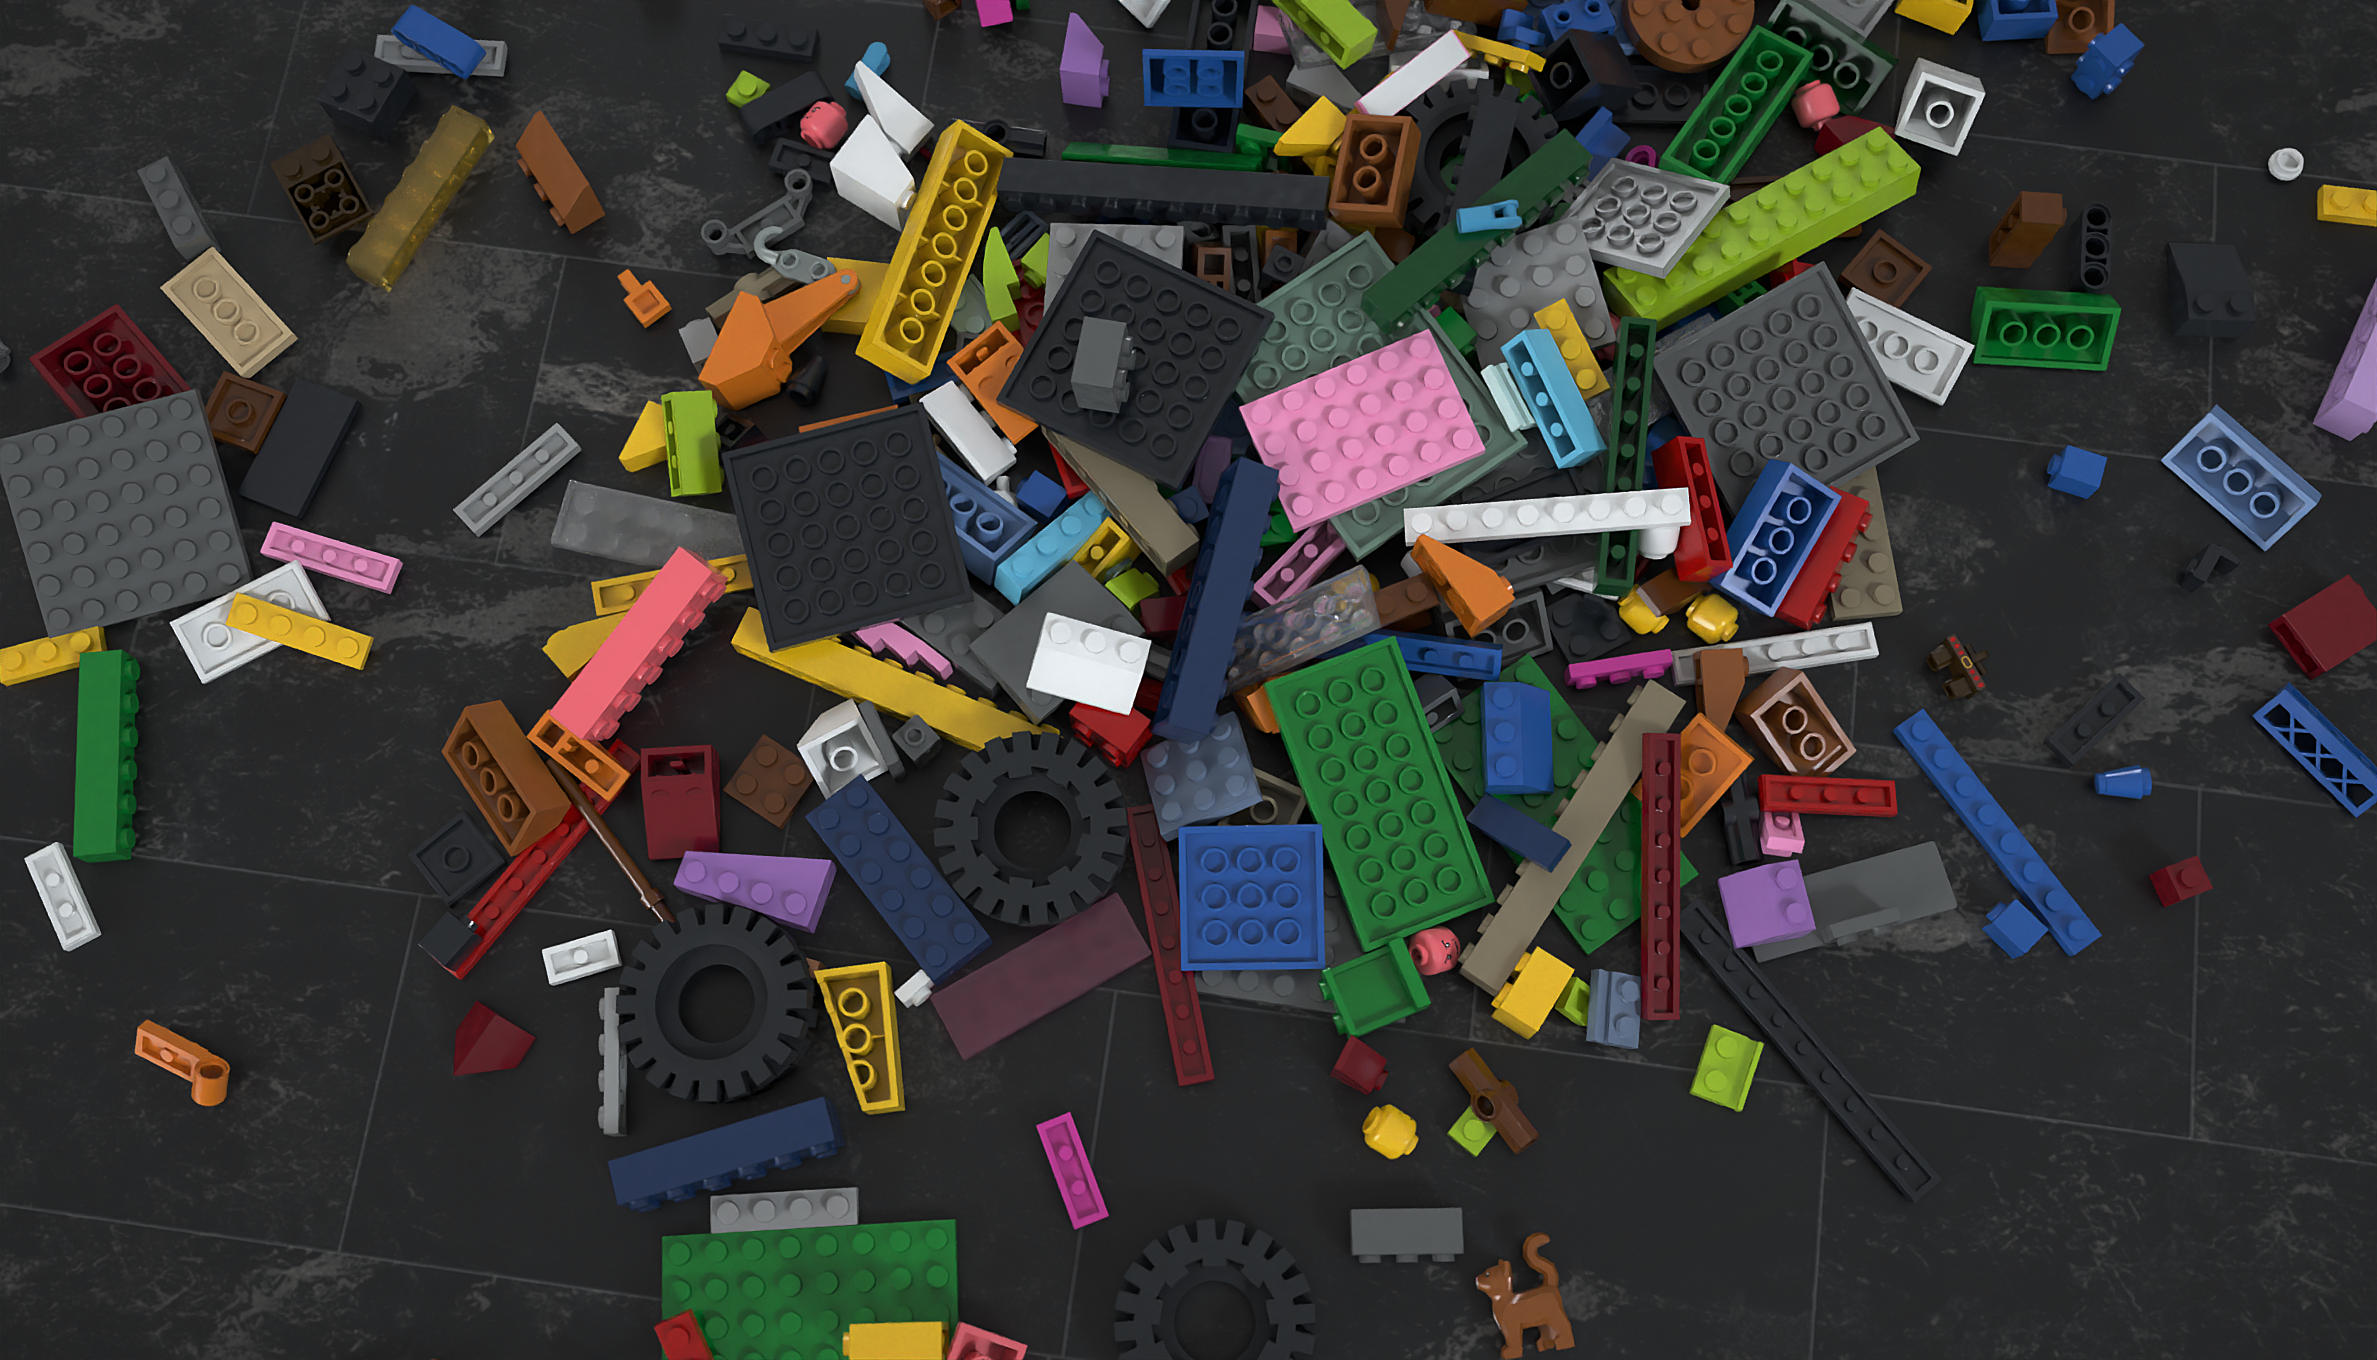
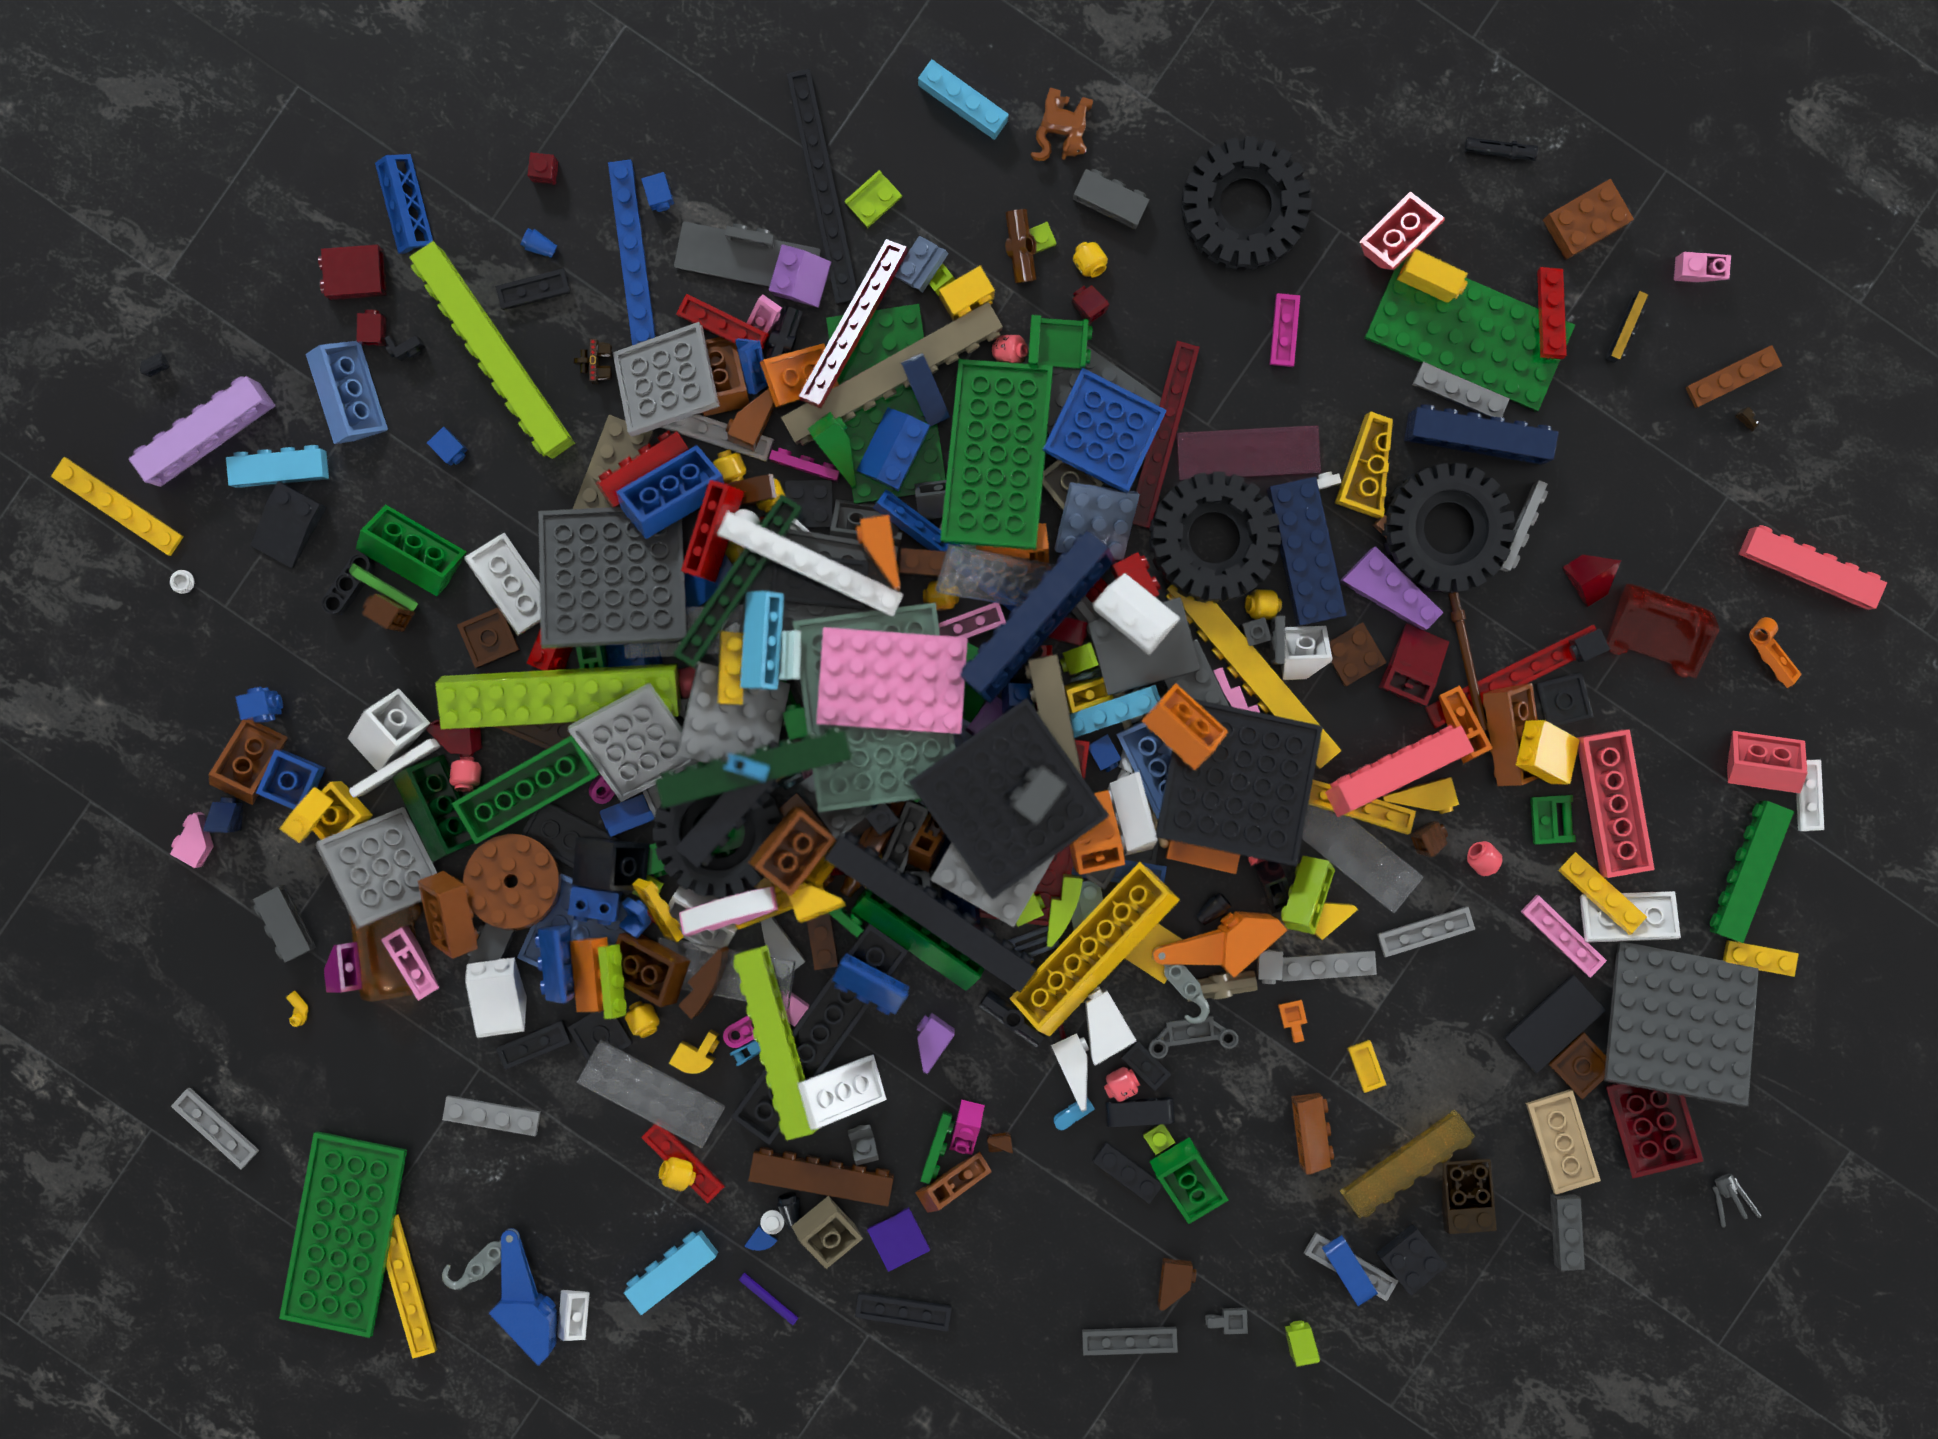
camera: 160 degrees left, 15 degrees up
white plate [542,930,622,986] -> none
none -> medium azure brick [226,445,329,488]
none -> bright green tile [349,563,418,611]
none -> white tile [349,739,442,798]
none -> dark red brick [357,310,387,346]
none -> lime brick [410,241,575,459]
none -> light grey plate [613,322,719,437]
none -> blue panel [735,338,768,394]
none -> green slope [808,412,856,487]
none -> medium azure brick [918,59,1009,140]
none -> orange slope [1142,683,1228,770]
none -> green slope [1150,1137,1229,1224]
none -> yellow head [1245,589,1282,620]
none -> light grey plate [1282,950,1377,982]
none -> yellow tile [1348,1040,1386,1093]
none -> reddish brown slope [1409,821,1448,857]
none -> coral head [1467,841,1503,876]
none -> yellow brick [1516,720,1580,784]
none -> green plate [1530,795,1576,845]
none -> coral brick [1577,729,1655,878]
none -> clear red windscreen [1606,584,1720,678]
none -> coral slope [1727,731,1807,793]
none -> coral brick [1739,525,1887,610]

